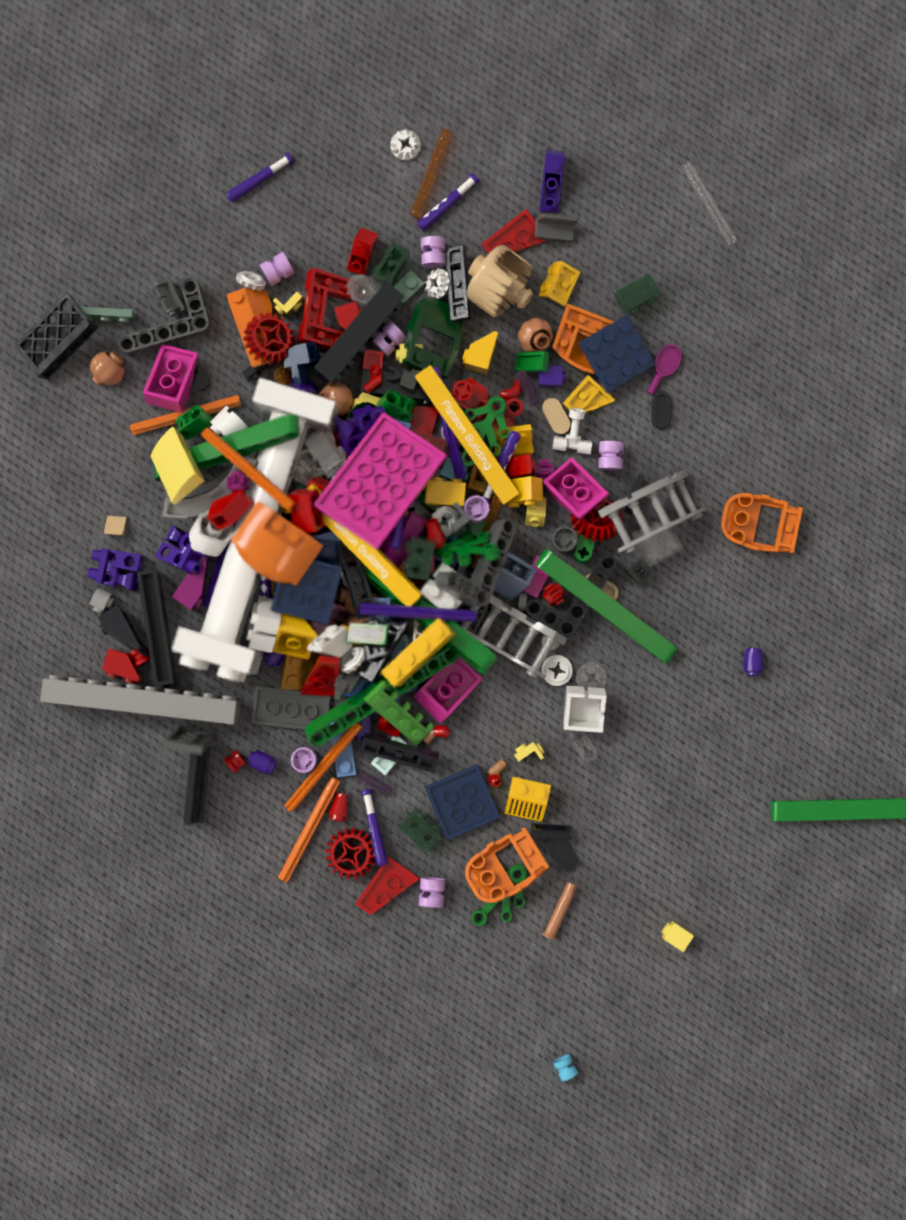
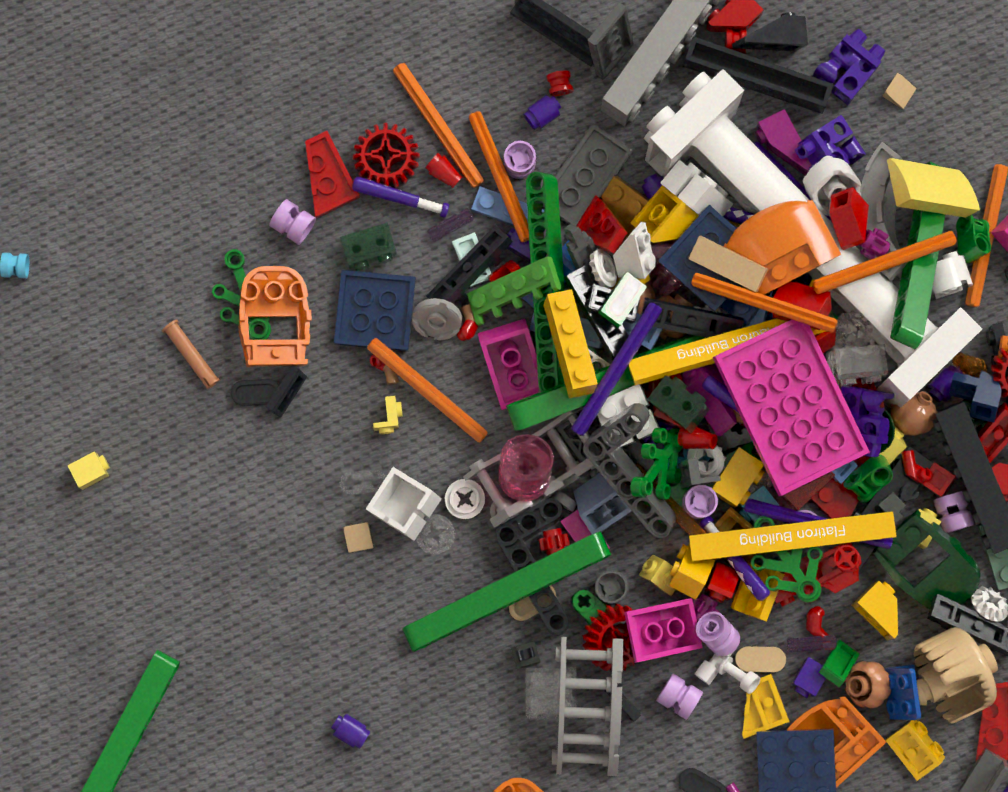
camera: 110 degrees right, 5 degrees down
light grey plate [89,587,115,614] -> none
yellow slope [504,776,551,822] -> none
red cone [505,398,524,417] -> none
none -> tan slope [343,522,373,553]
none -> orange axle [367,338,488,443]
none -> light grey tile [412,298,462,340]
none -> clear pink wheel [498,434,554,501]
none -> tan tile [689,236,768,292]
none -> orange axle [691,273,837,333]
none -> lavender wheel [696,611,740,656]
none -> blue bracket [884,664,921,720]

